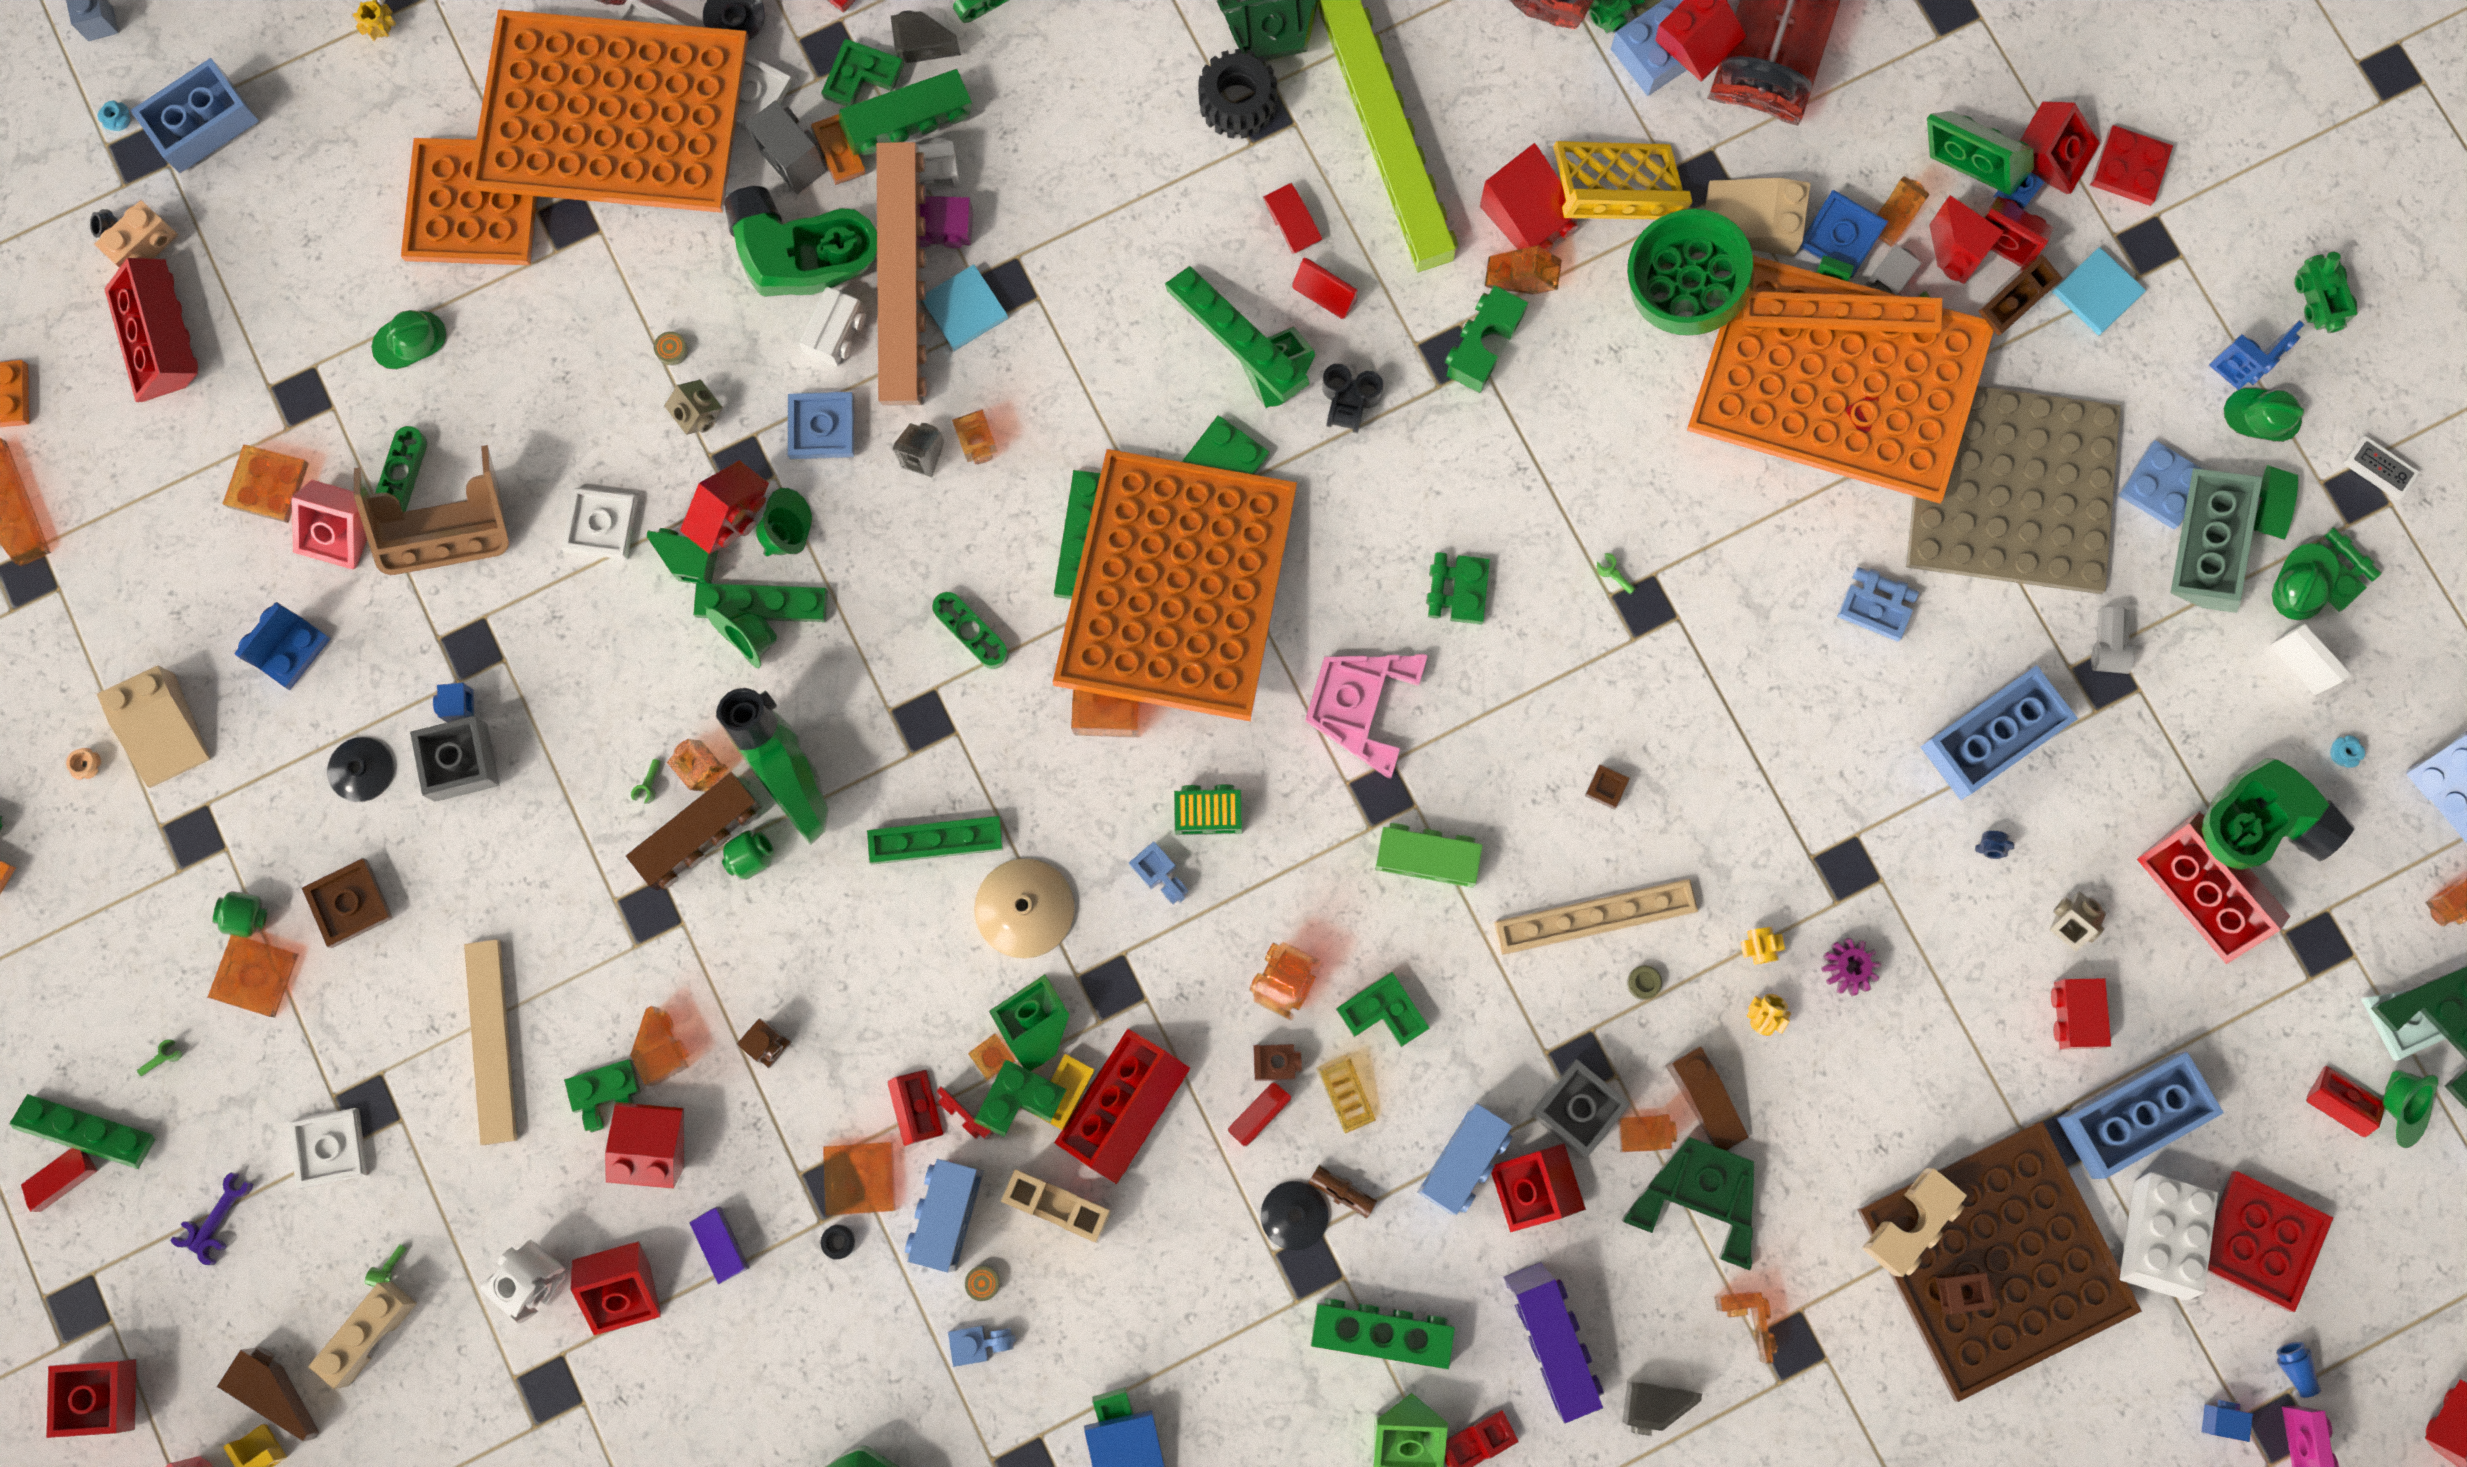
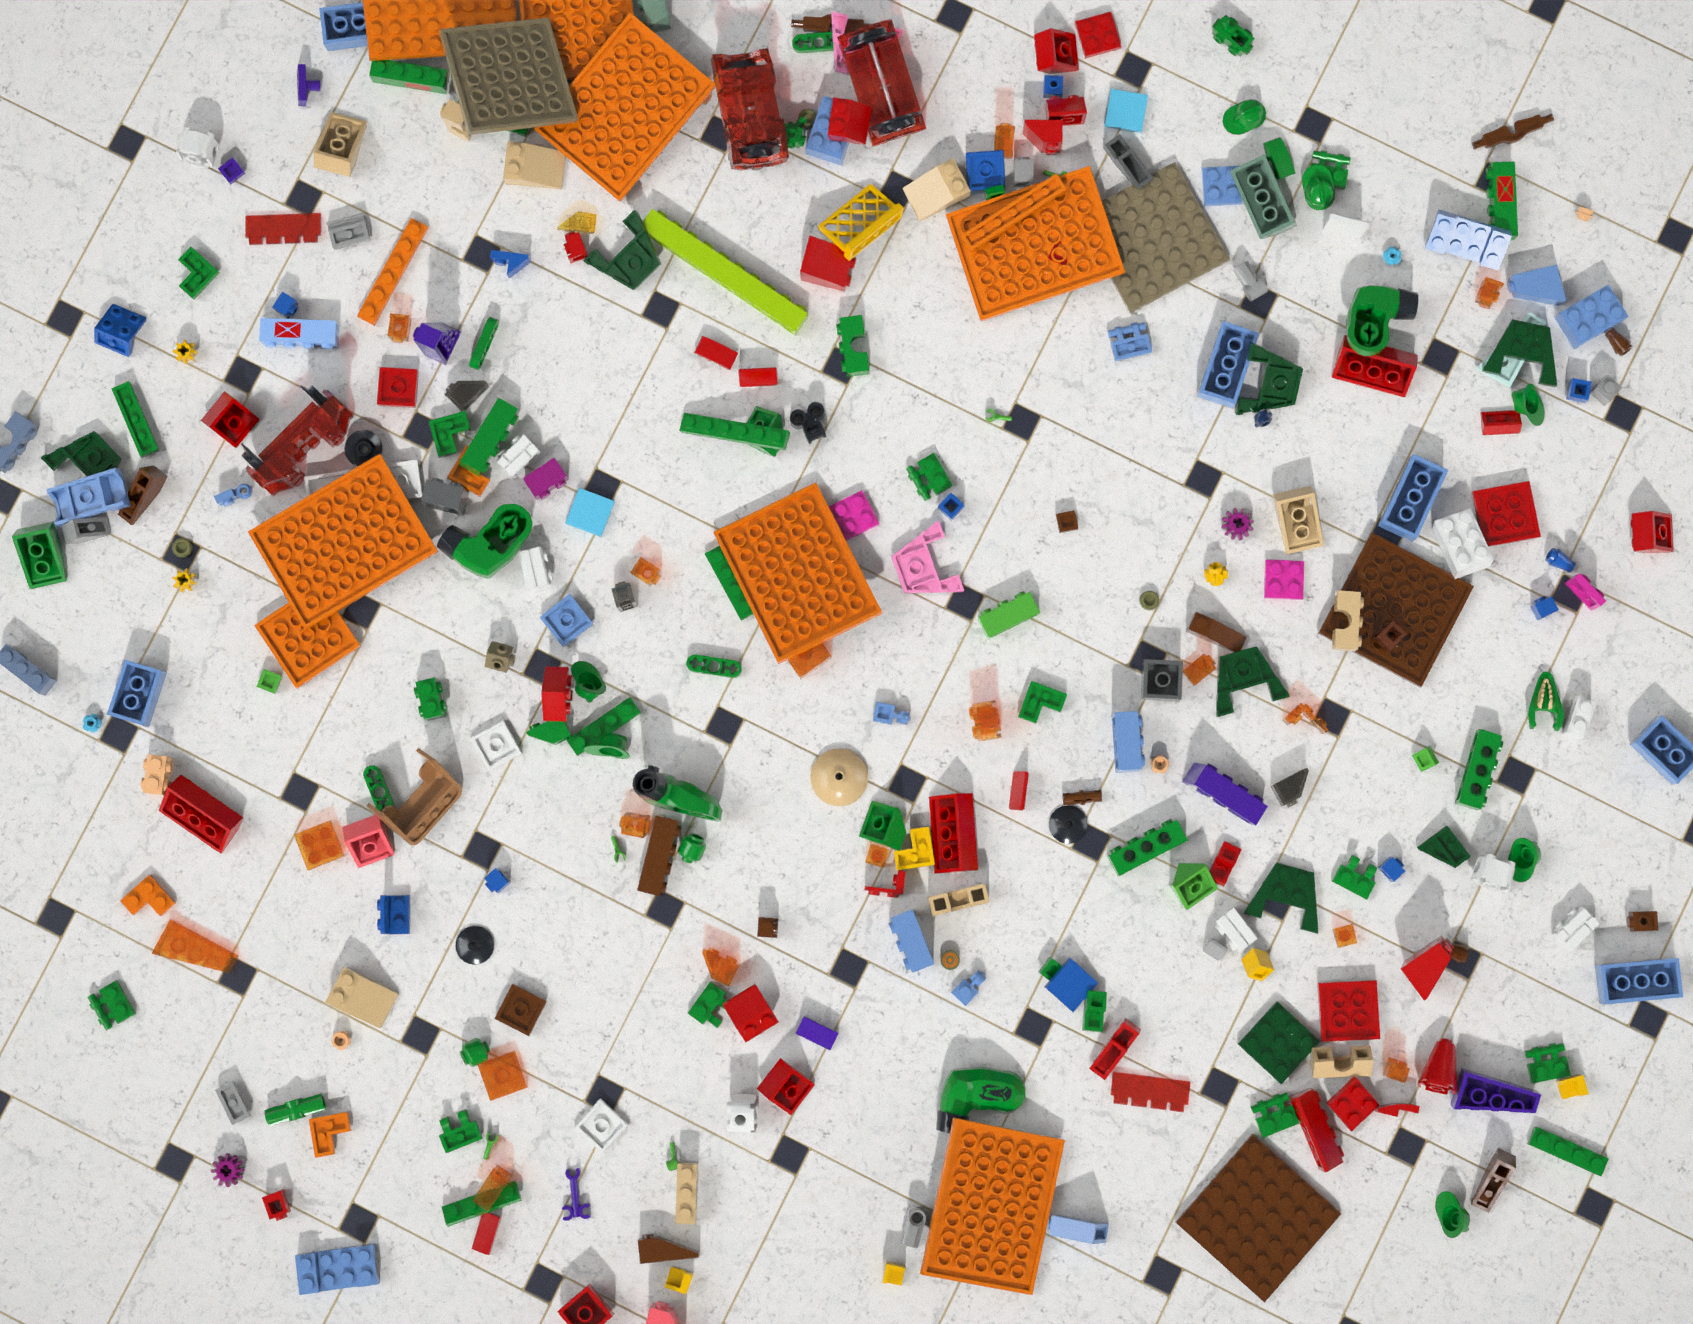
camera: 35 degrees left, 5 degrees up
black plate [90,209,118,238] -> none
green piece [371,310,446,370] -> none
dark grey brick [410,716,500,802] -> none
tan tile [464,939,517,1145] -> none
olive tile [654,331,688,366] -> none
black plate [820,1225,855,1260] -> none
clear orange plate [823,1142,896,1216] -> none
green plate [867,816,1003,865] -> none
nougat brick [876,142,927,405] -> none
red slope [887,1070,944,1146] -> none
green plate [974,1059,1067,1137] -> none
green brick [1174,784,1242,835] -> none
green wing [1182,415,1270,475] -> none
black tyre [1198,49,1277,139] -> none
copper brick [1253,1044,1302,1081] -> none
clear yellow slope [1316,1055,1376,1134] -> none
clear orange slope [1485,246,1562,295] -> none
red slope [1491,1143,1586,1233] -> none
tan tile [1494,879,1698,955] -> none
green wheel [1627,209,1754,336] -> none
yellow gear [1741,927,1785,965] -> none
green slope [1927,111,2034,196] -> none
reddish brown slope [1978,254,2063,336] -> none
dark tan brick [2049,891,2106,952] -> none
red brick [2051,978,2111,1050] -> none
blue bracket [2209,320,2305,390] -> none
tile [2343,435,2420,500] -> none
none -> bright green plate [256,669,283,694]
none -> green brick [414,677,447,721]
none -> green plate [439,1109,483,1153]
none -> clear orange bracket [473,1165,514,1211]
none -> dark pink plate [829,490,879,541]
none -> blue plate [937,493,965,521]
none -> dark grey slope [1103,134,1153,190]
none -> light nougat plate [1150,755,1169,774]
none -> dark green wing [1234,342,1303,415]
none -> dark pink plate [1264,559,1304,600]
none -> tan slope [1272,486,1324,554]

